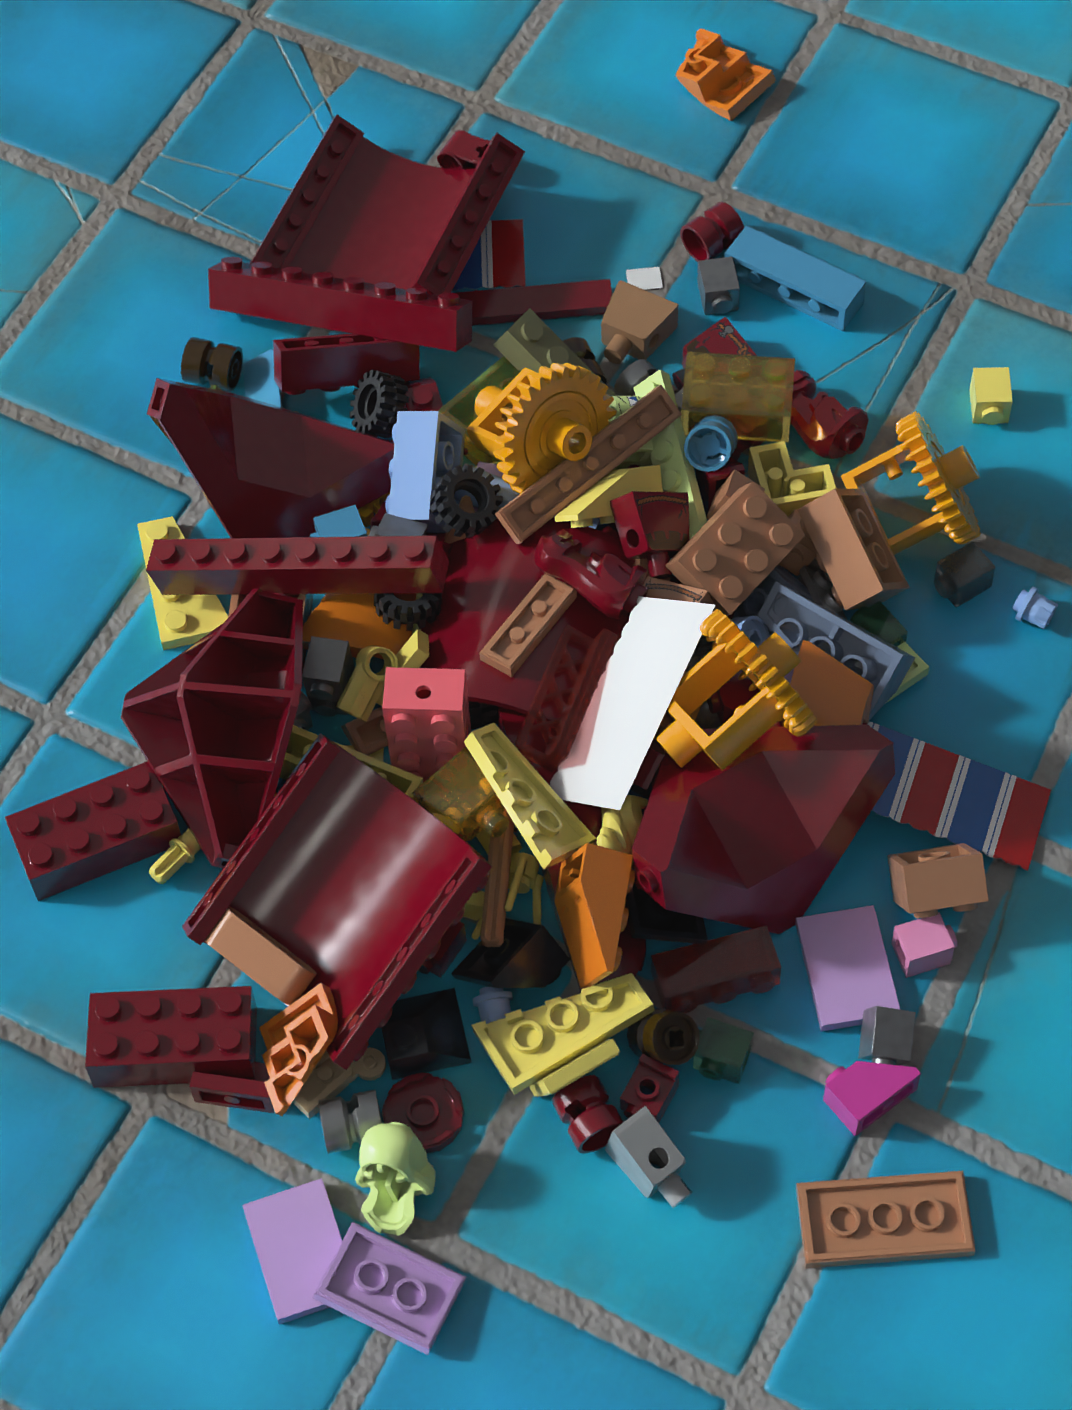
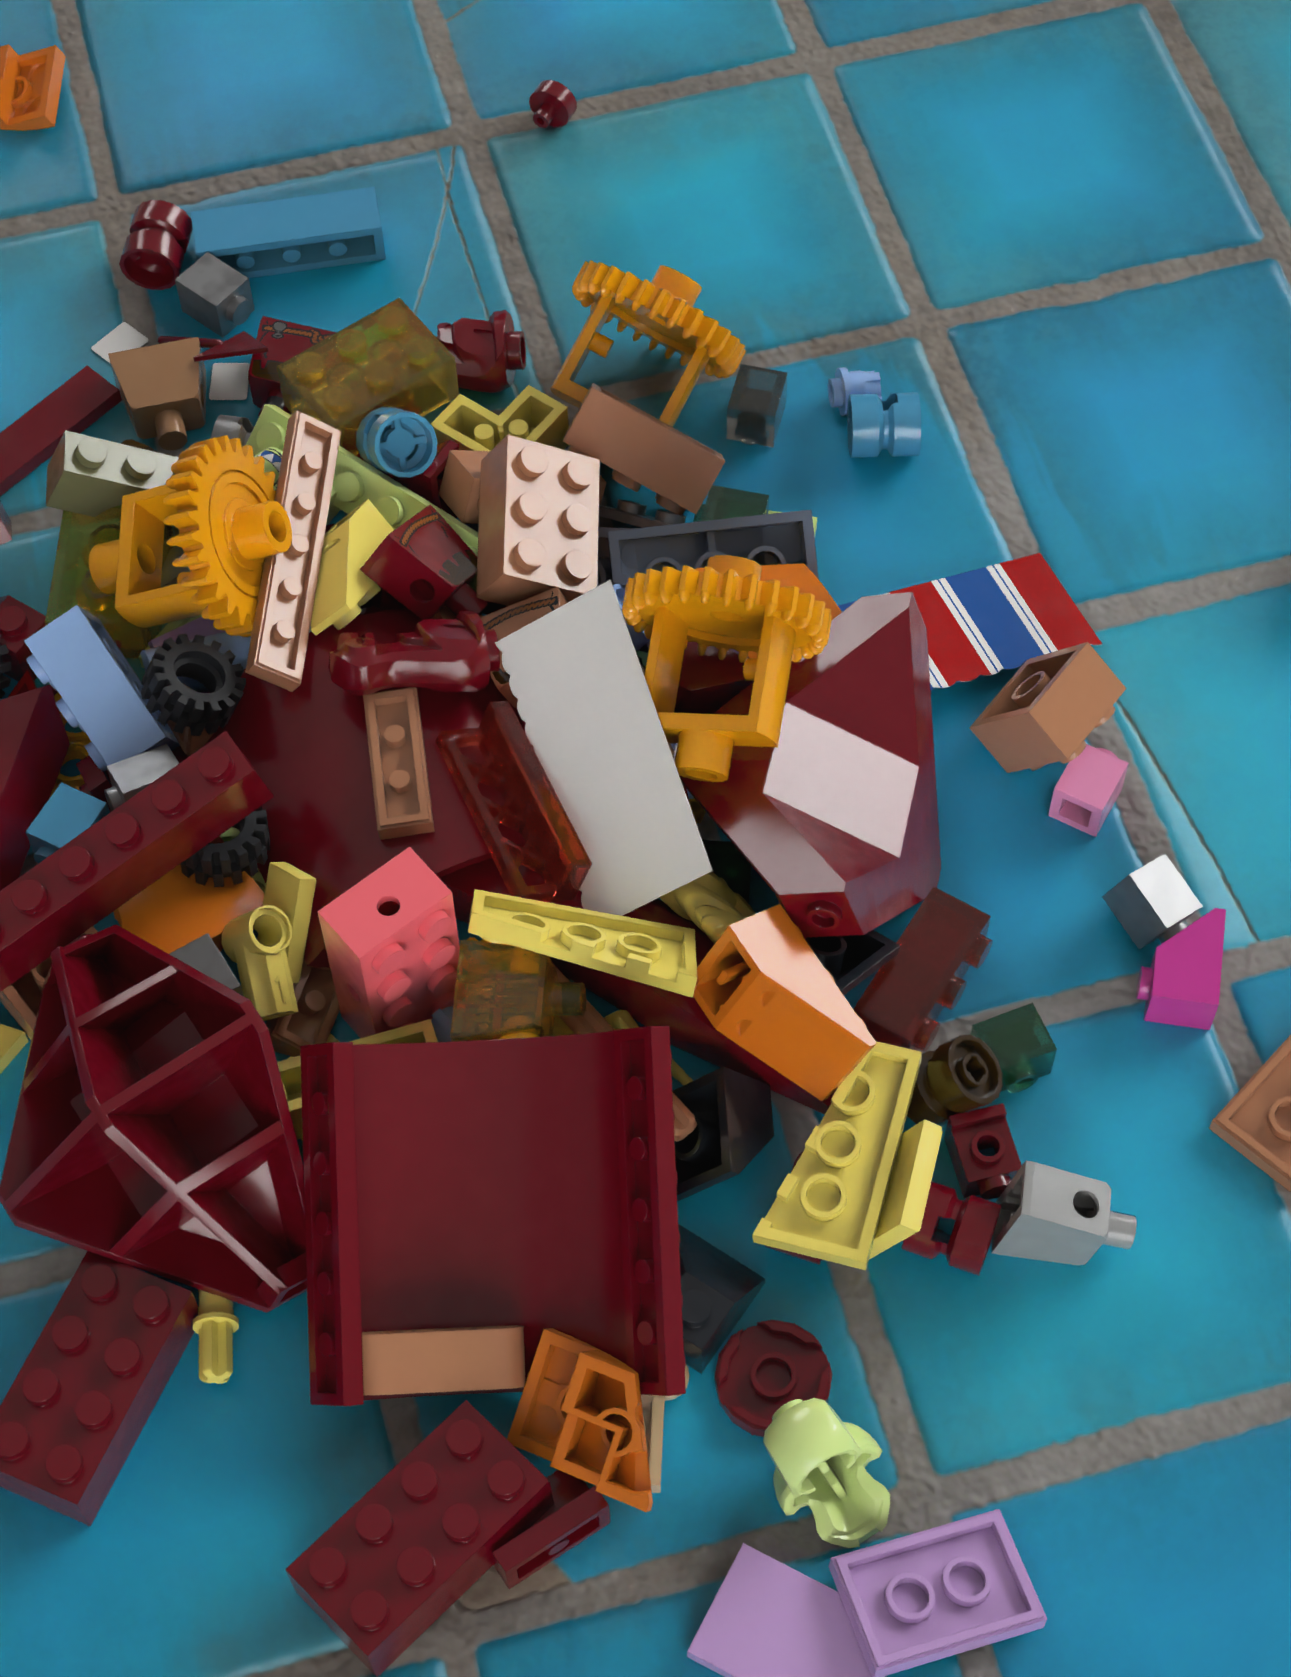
camera: 45 degrees left, 0 degrees up
flat silver wheel [318,1090,382,1154] -> none
light blue hose [472,987,513,1024] -> none
lavender tile [795,905,900,1031] -> none
light yellow brick [969,367,1013,425] -> none
none -> dark red piece [158,331,268,362]
none -> white sticker [209,363,250,400]
none -> dark red tile [529,80,577,128]
none -> dark azure wheel [847,392,921,458]

